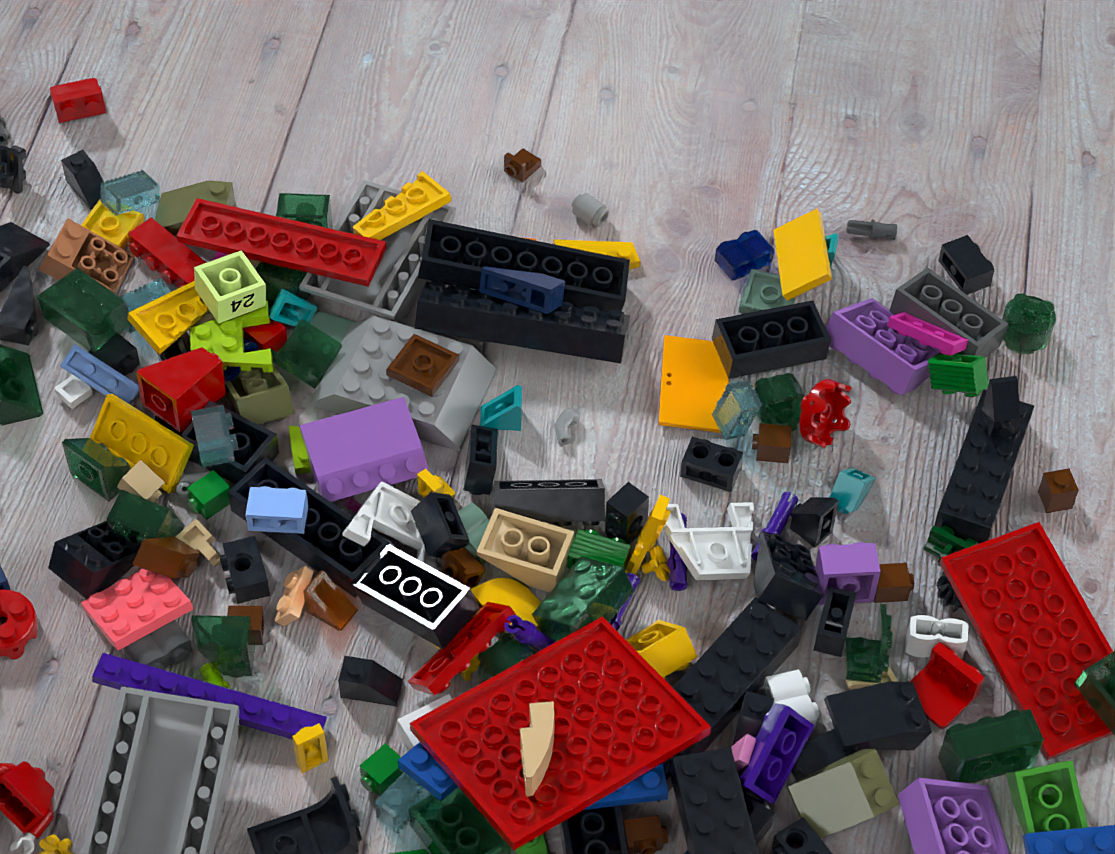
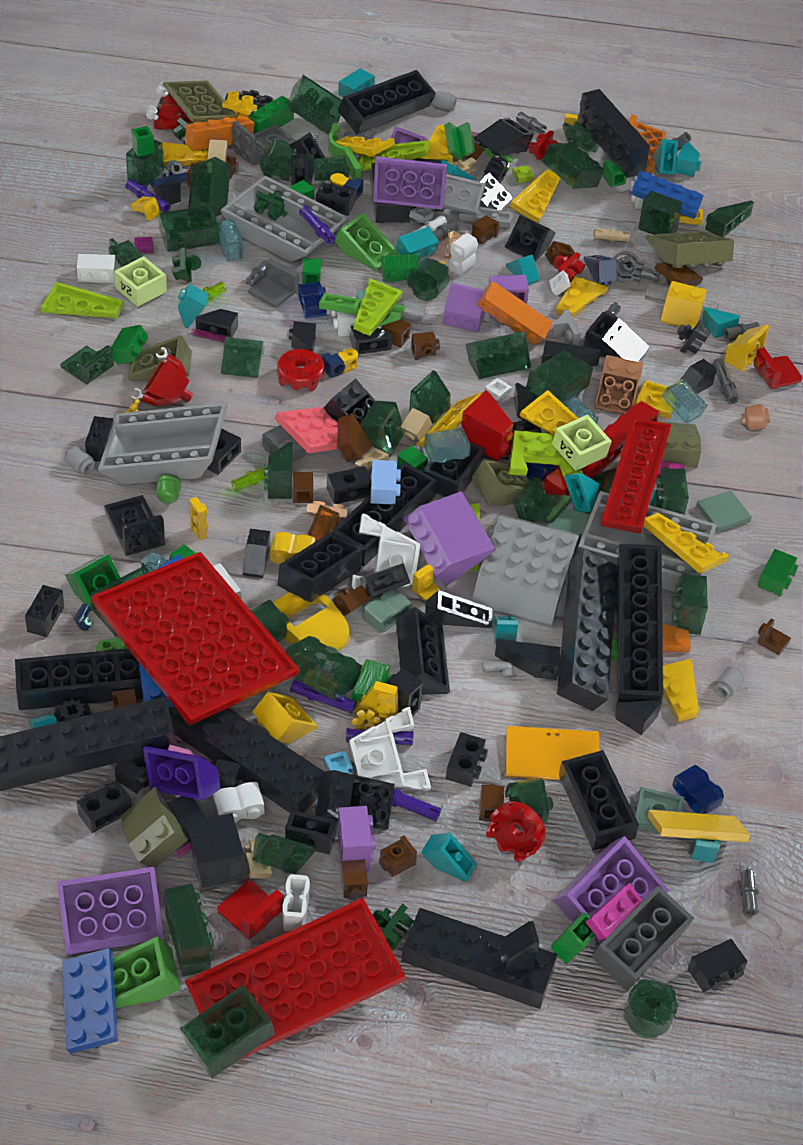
camera: 85 degrees right, 5 degrees down
medium blue tile [60,344,140,405] -> none
dark purple plate [92,653,327,740] -> none
reddish brown tile [386,334,460,397] -> none
red plate [408,602,516,696] -> none
tan slope [476,508,574,594] -> none
dark blue slope [479,266,565,314] -> none
dark purple pin [504,615,556,651] -> none
tan slope [520,702,554,796] -> none
clear light blue brick [711,380,763,440] -> none
black slope [790,497,839,548] -> none
reddish brown brick [1038,468,1079,513] -> none
none -> bright green piece [156,475,182,504]
none -> yellow brick [270,532,315,564]
none -> medium azure plate [324,750,353,774]
none -> reddish brown brick [379,835,417,877]
none -> black slope [495,639,561,680]
none -> black slope [615,700,661,735]
none -> clear green brick [672,574,708,635]
none -> sand green tile [696,490,752,533]
none -> dark grey pin [712,358,739,404]
none -> yellow slope [724,324,770,372]
none -> nougat head [741,404,770,431]
none -> green brick [758,548,799,596]

